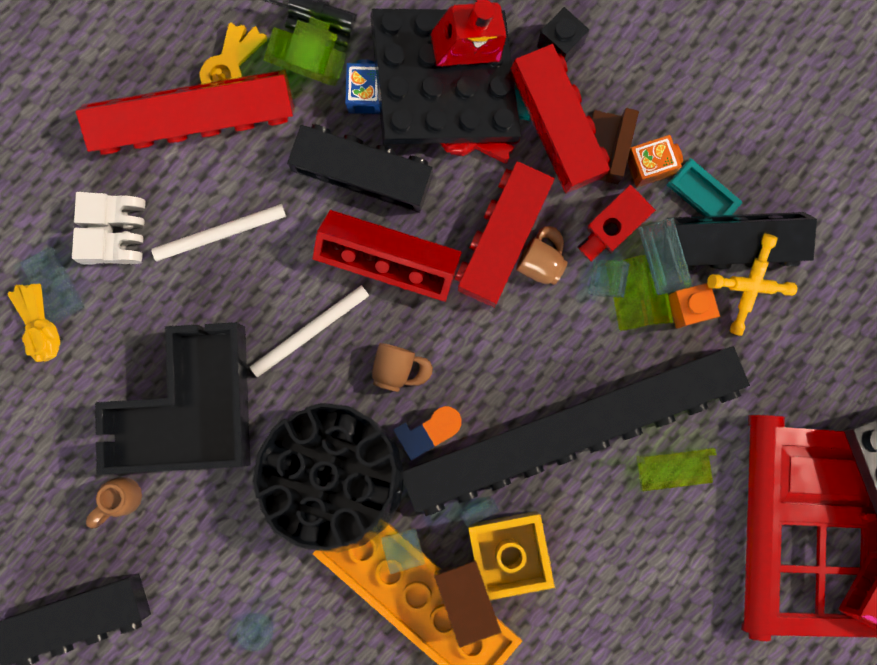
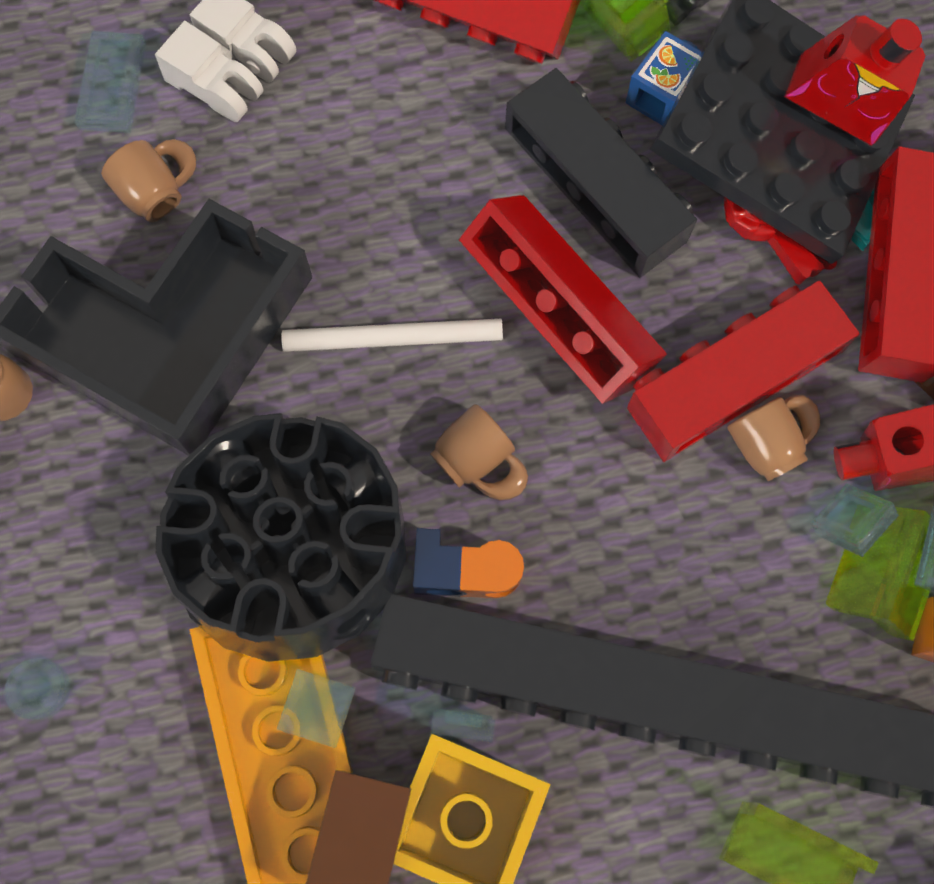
camera: 30 degrees right, 10 degrees down
yellow piece [8,284,60,362] -> none
white bar [151,204,286,261] -> none
none -> medium nougat piece [101,139,196,222]

